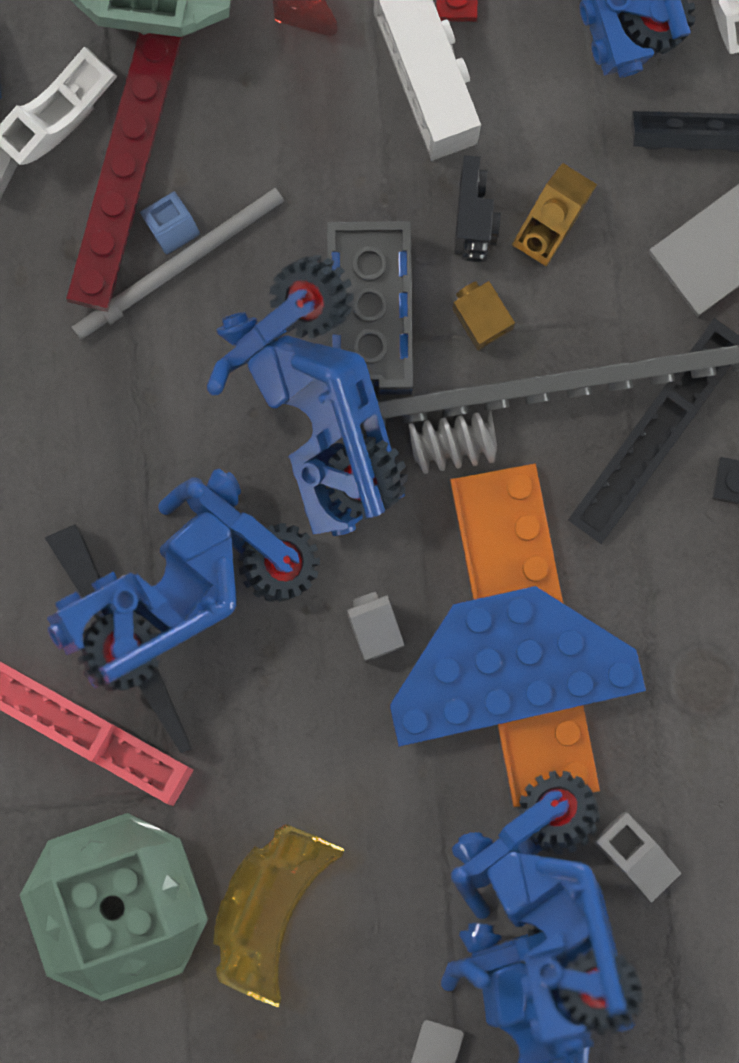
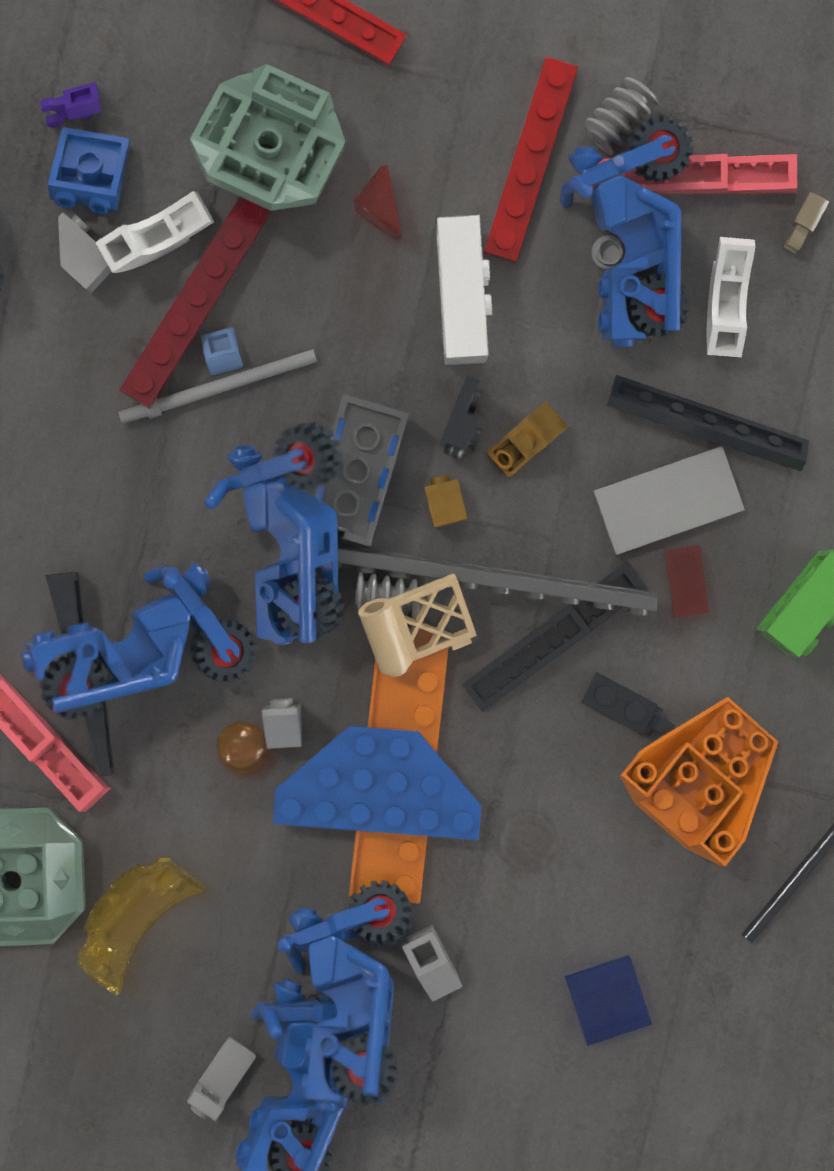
camera: 20 degrees right, 5 degrees up
none -> clear orange hair [216,721,269,776]
none -> tan piece [358,573,477,677]

